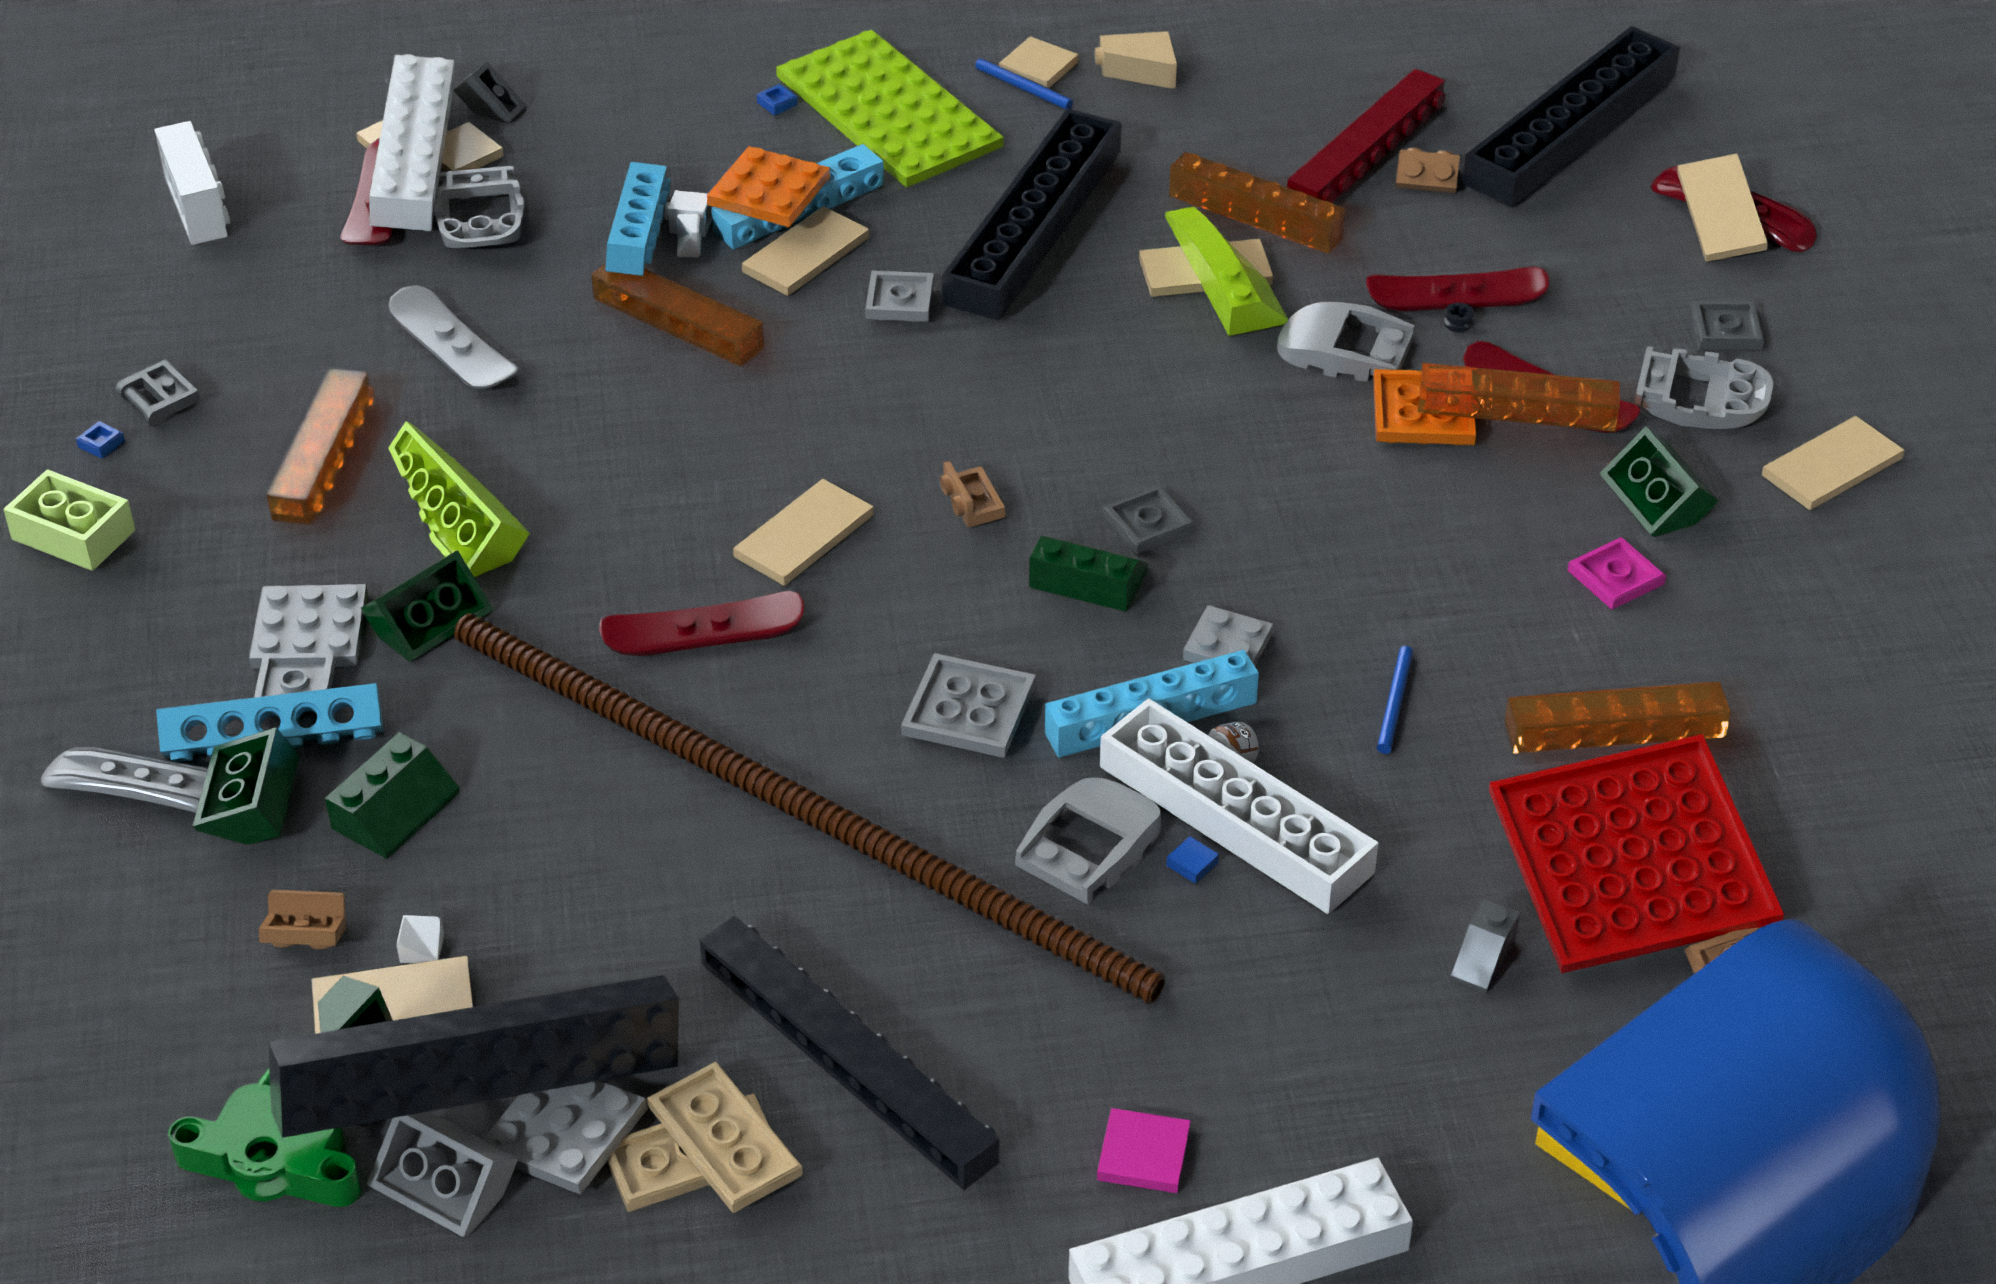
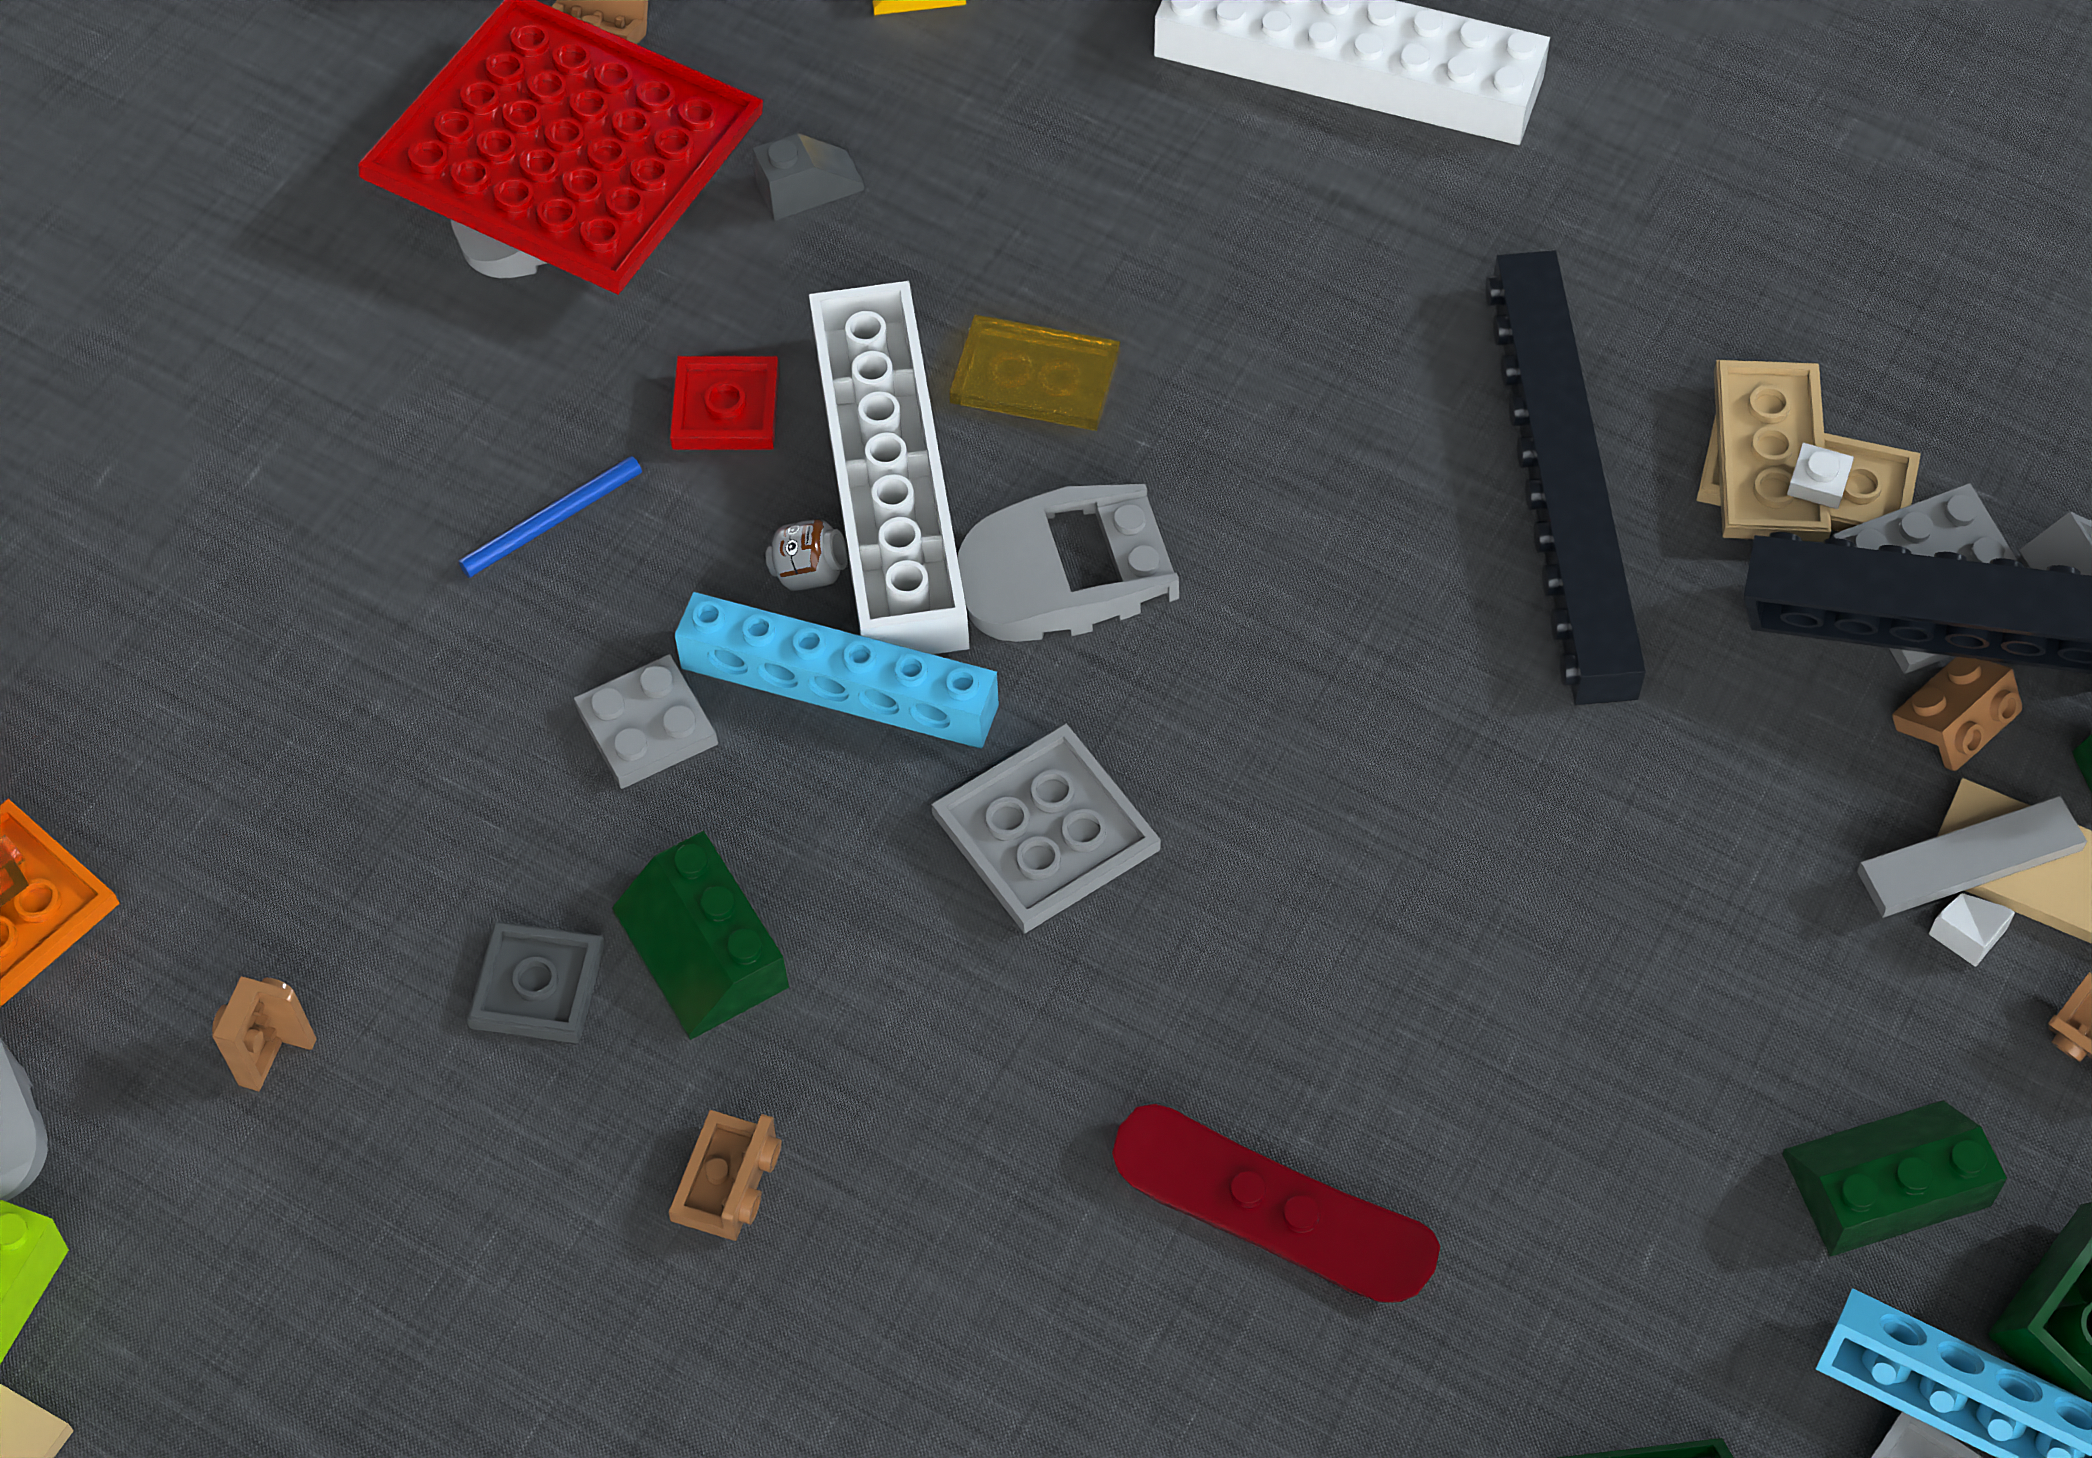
camera: 140 degrees left, 15 degrees up
reddish brown piece [454,613,1165,1004] -> none
tan tile [733,479,874,586] -> none
dark pink tile [1097,1108,1191,1193] -> none
blue tile [1166,836,1219,884] -> none
clear orange brick [1504,681,1731,753] -> none
dark pink tile [1567,537,1666,610] -> none
none -> medium nougat bracket [212,976,317,1091]
none -> red plate [670,356,780,450]
none -> clear yellow tile [949,314,1120,431]
none -> white plate [1787,443,1854,509]
none -> light grey tile [1857,796,2087,918]

